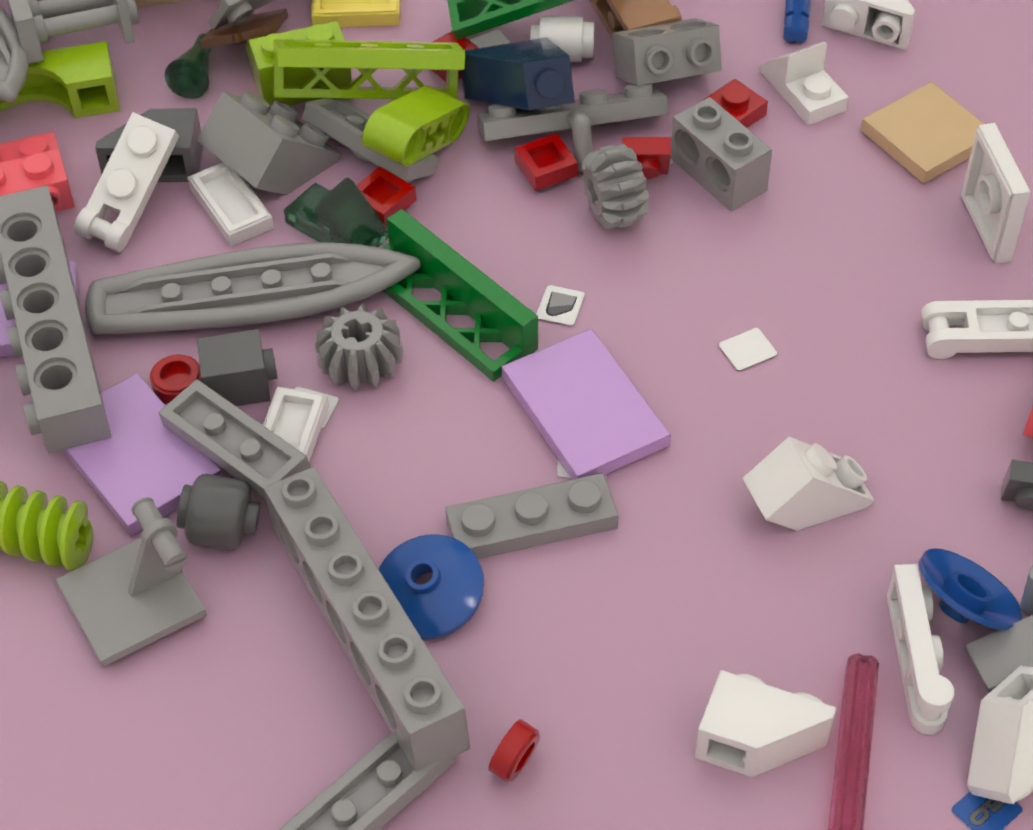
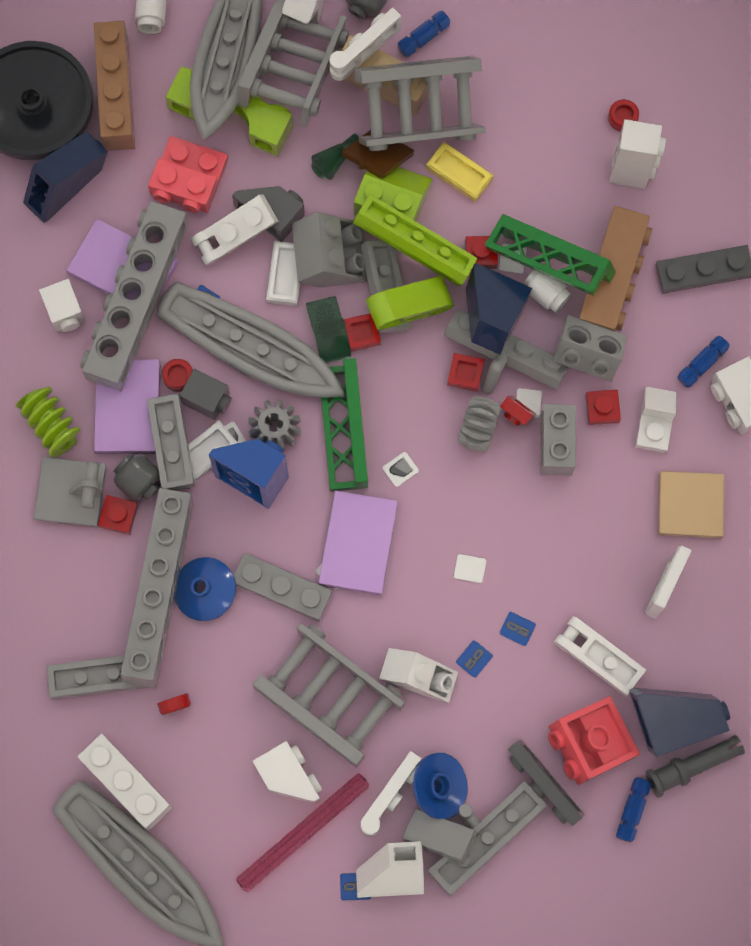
camera: 35 degrees right, 25 degrees up
none -> red plate [98,495,138,535]
none -> blue slope [209,439,289,509]
none -> light grey fence [252,623,405,768]
none -> blue sticker [456,640,493,678]
none -> blue sticker [500,612,536,646]

